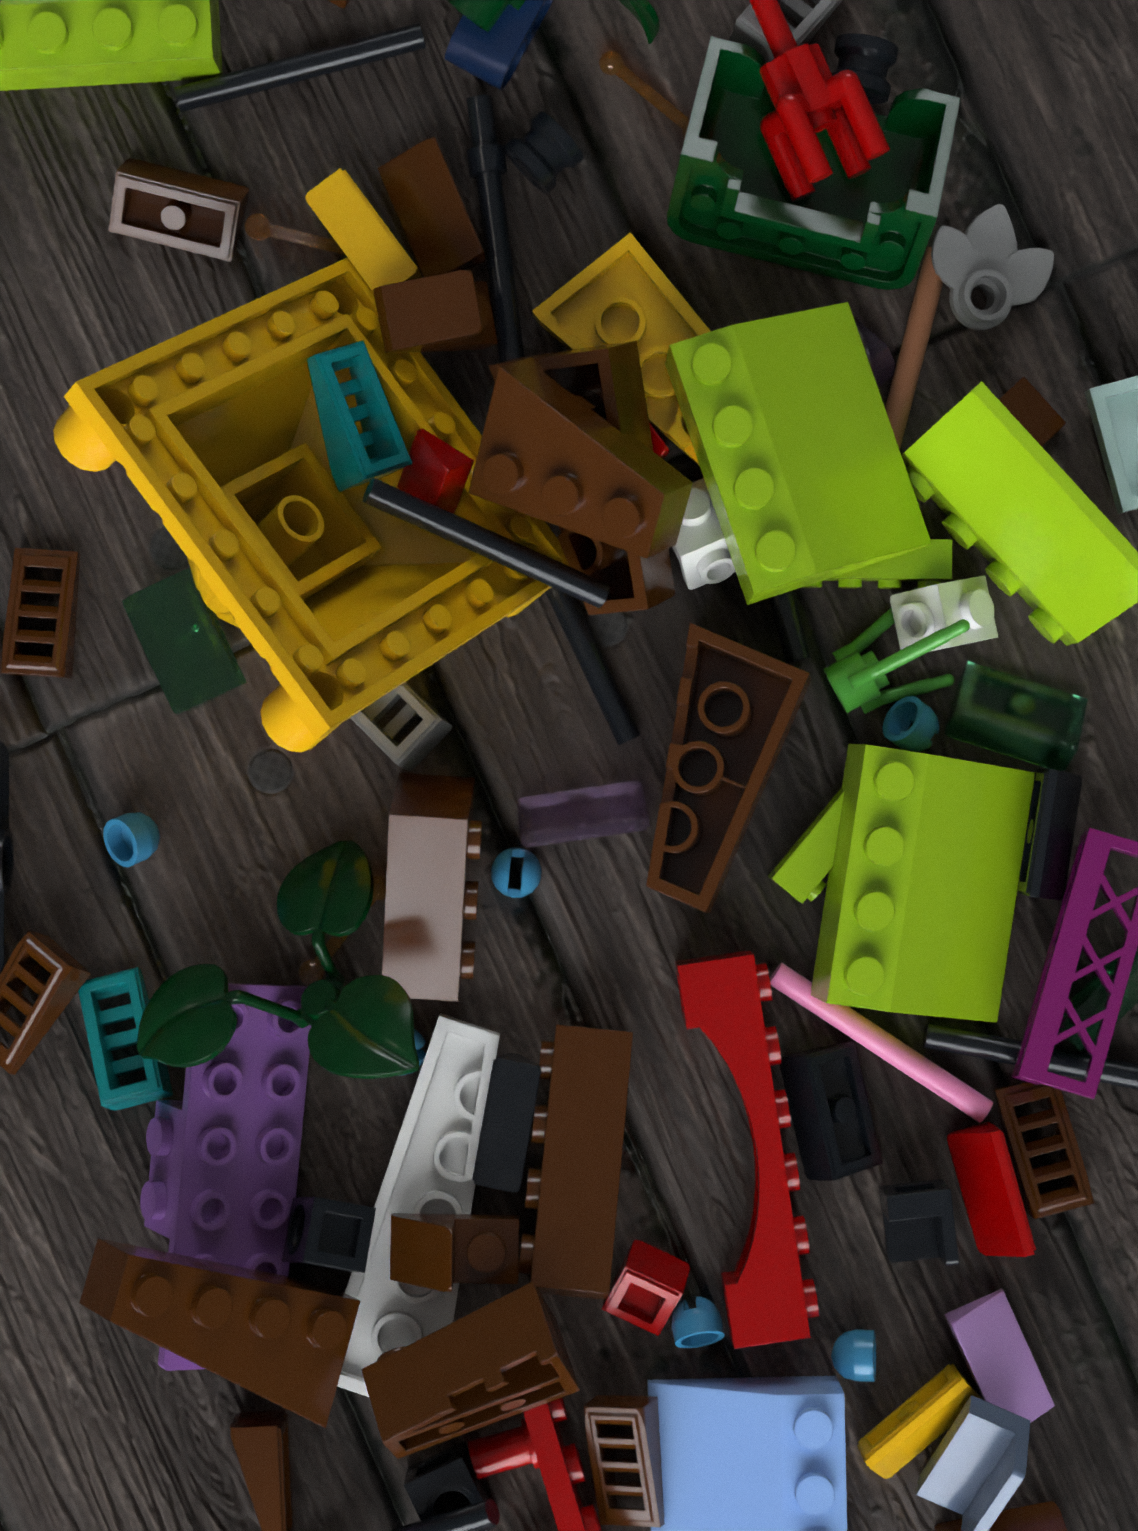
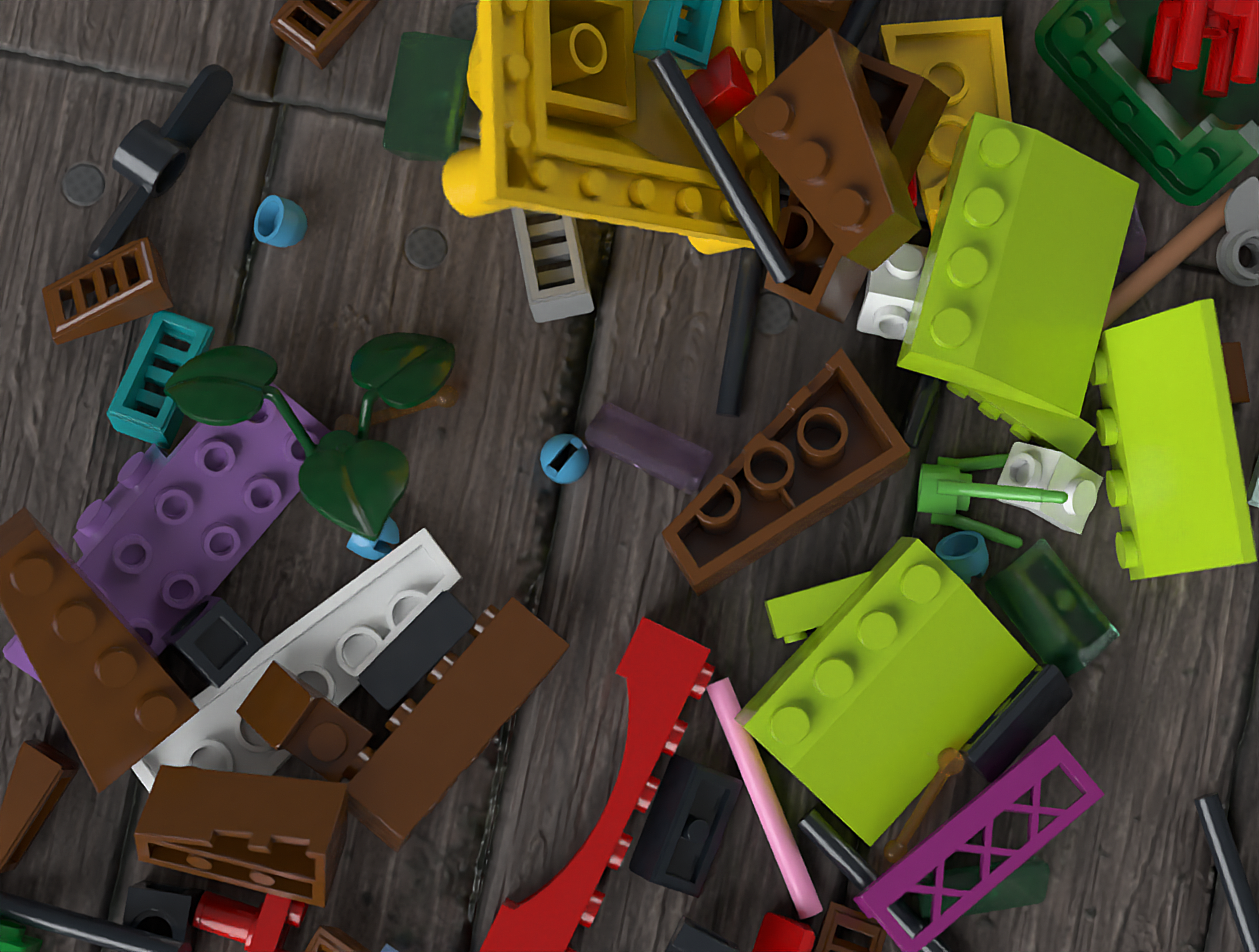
camera: 40 degrees right, 5 degrees down
wedge [382,773,483,1002] -> none
red slope [601,1240,690,1336] -> none
dark azure hinge [671,1296,725,1348] -> none
none -> clear orange hinge [884,748,965,863]

